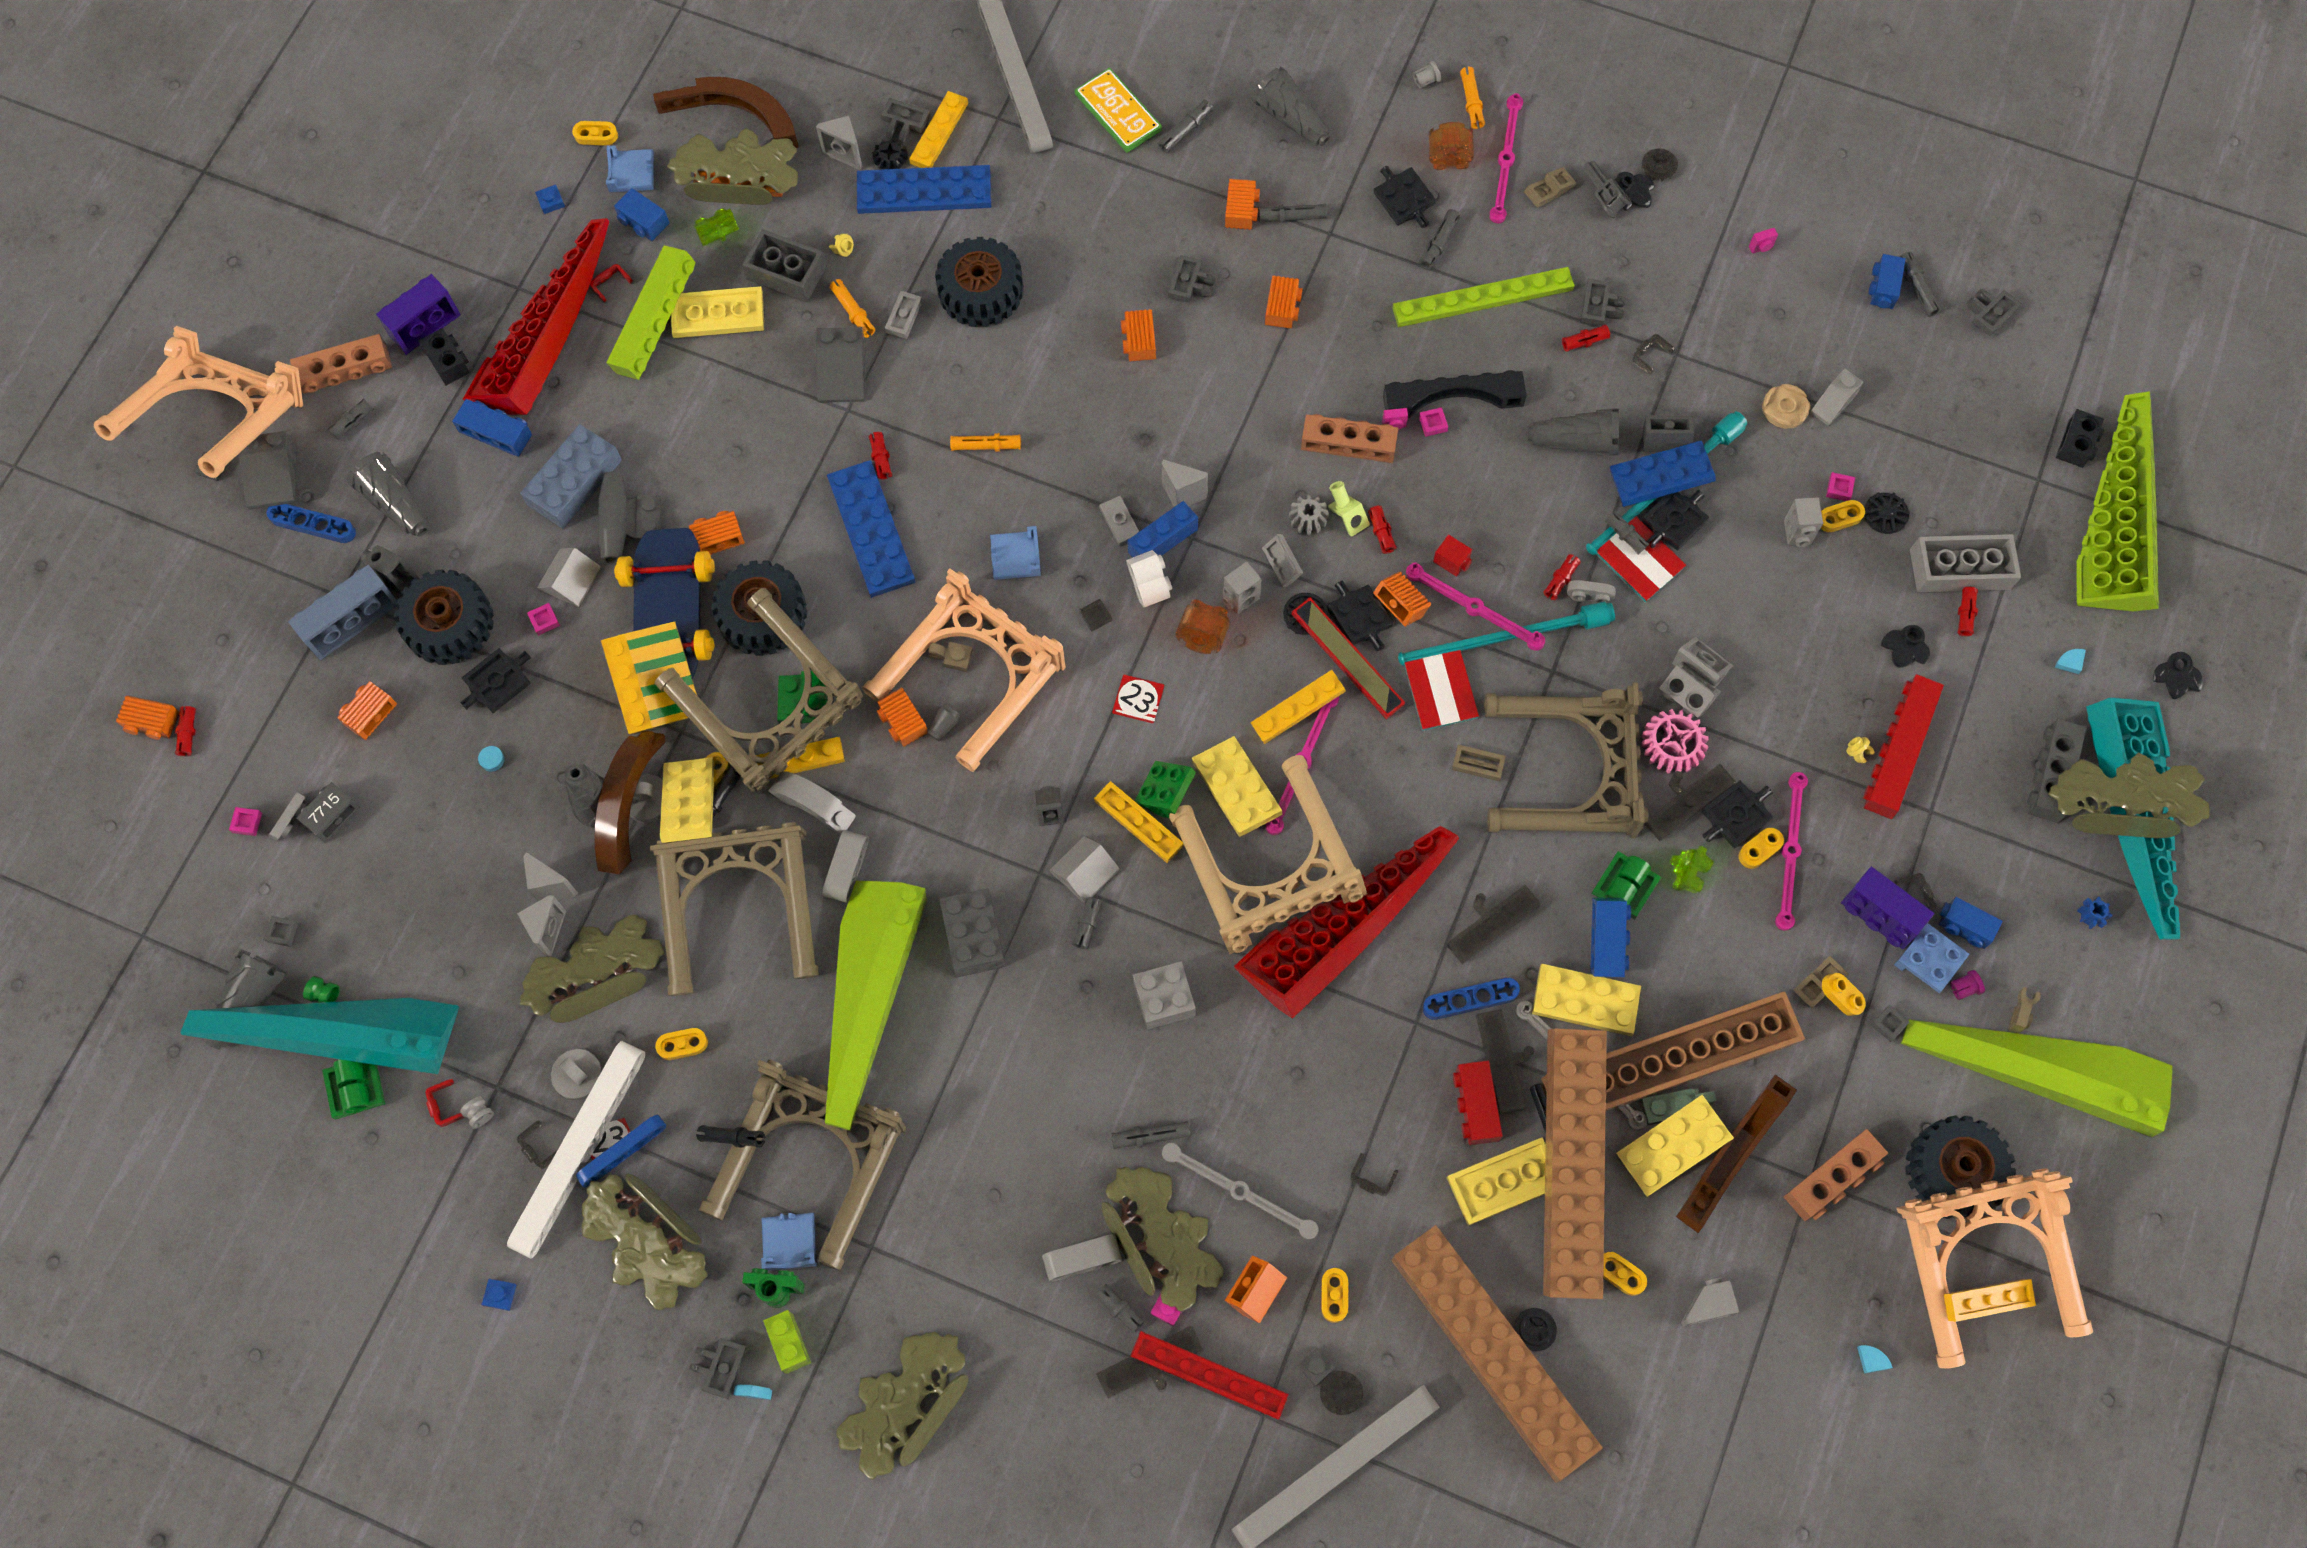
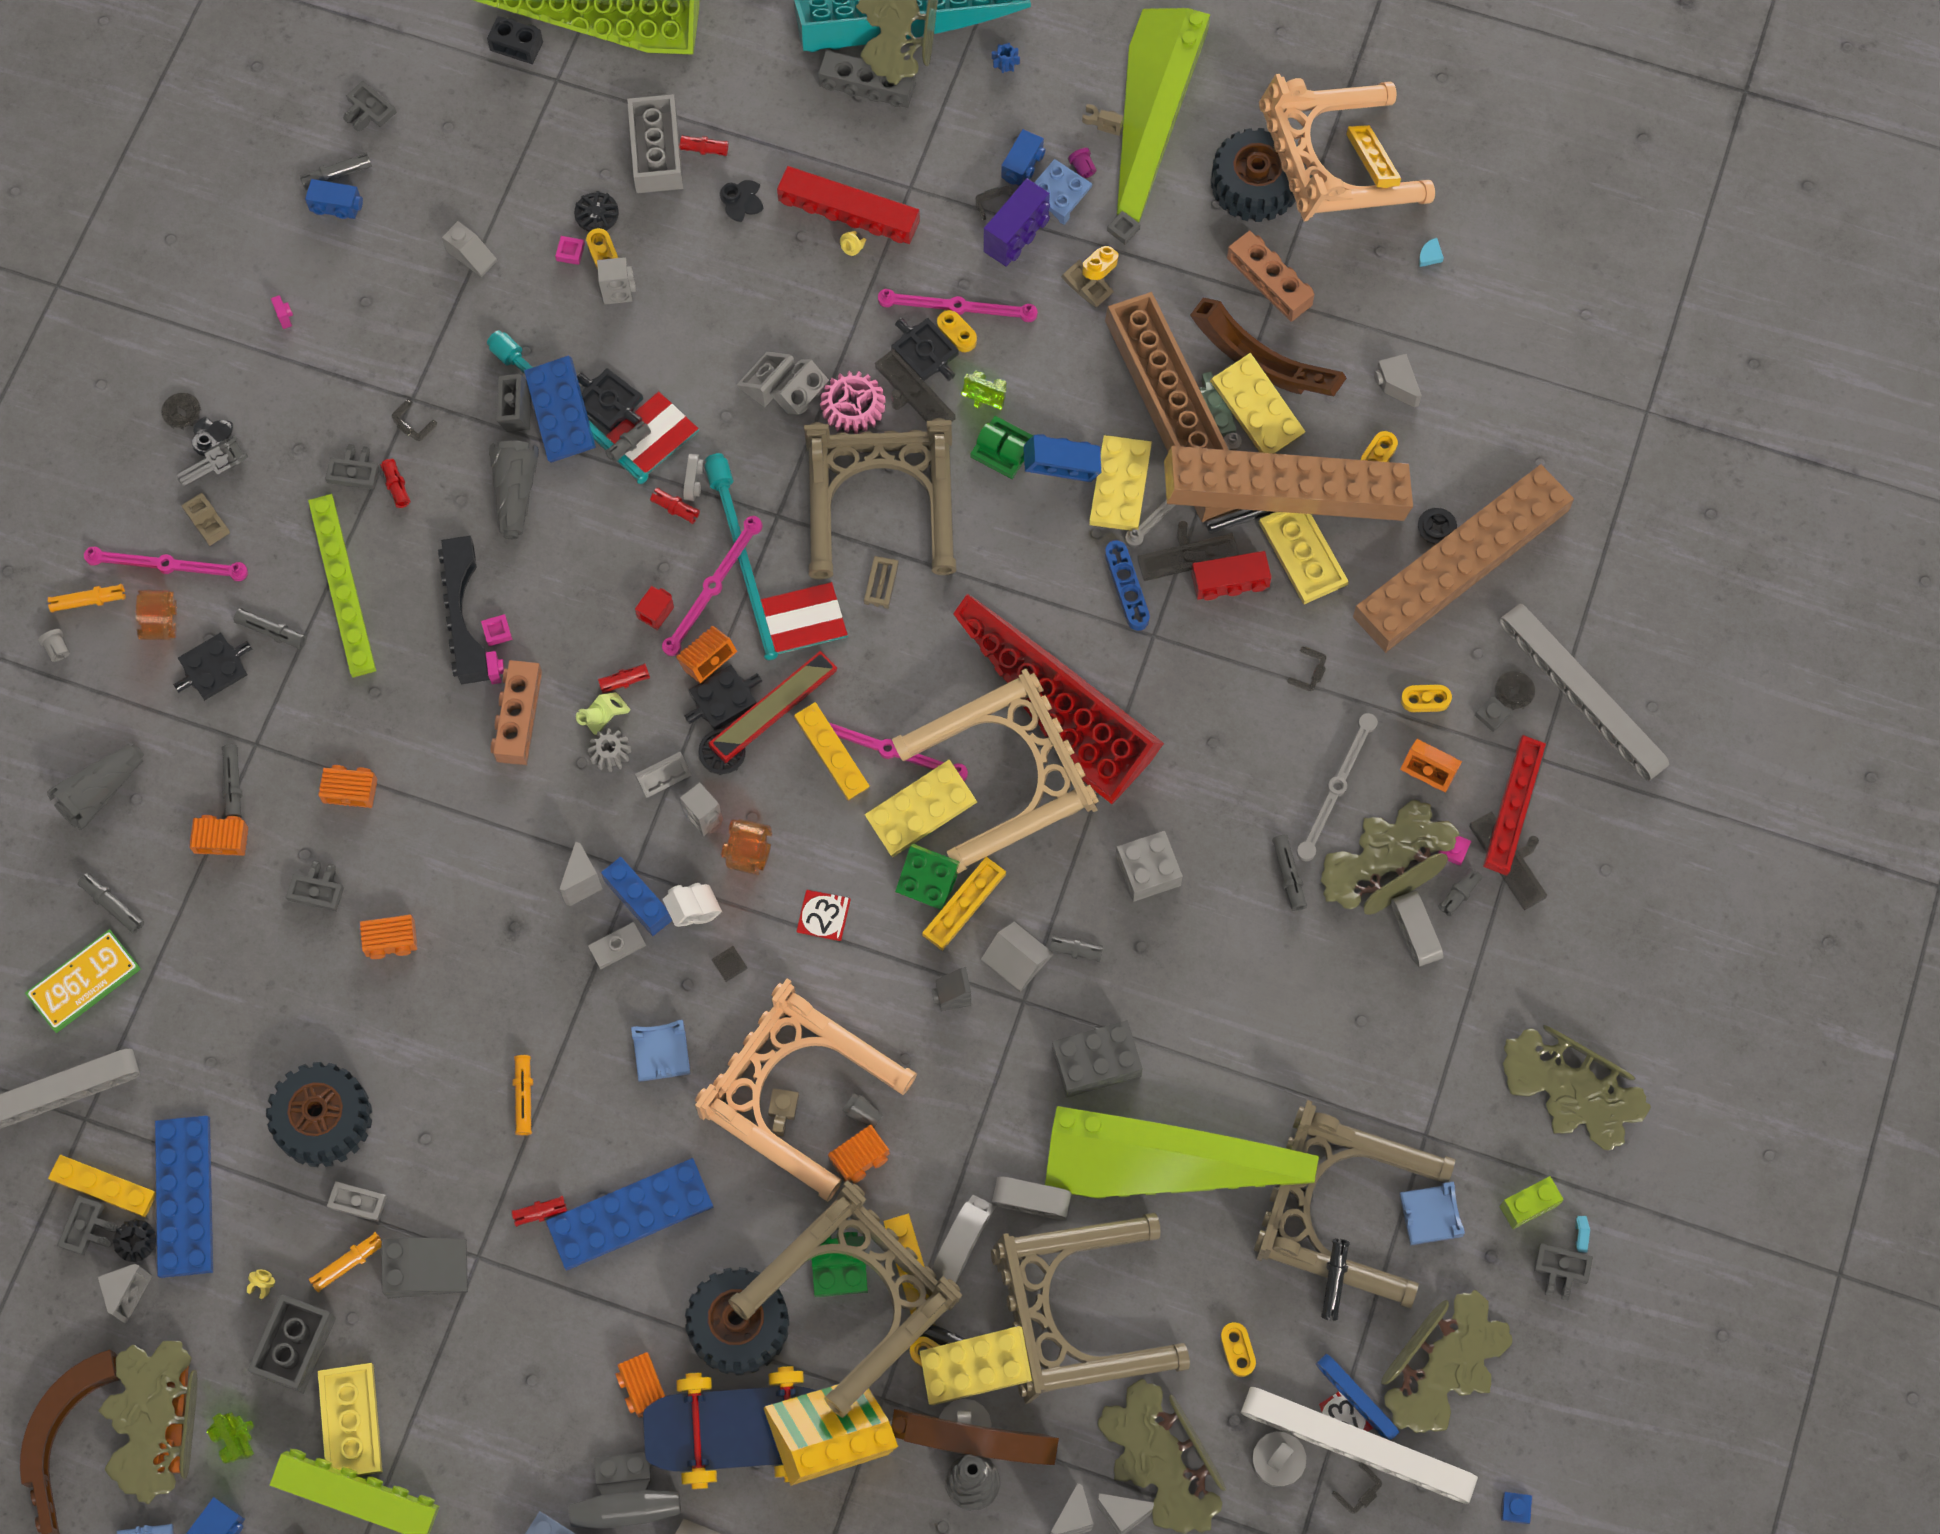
camera: 95 degrees left, 0 degrees up
green plate [742,1268,805,1308] -> none
clear smoke plate [1447,885,1541,965] -> none
tan tile [1762,384,1810,429] -> none
medium azure tile [2055,649,2086,674] -> none

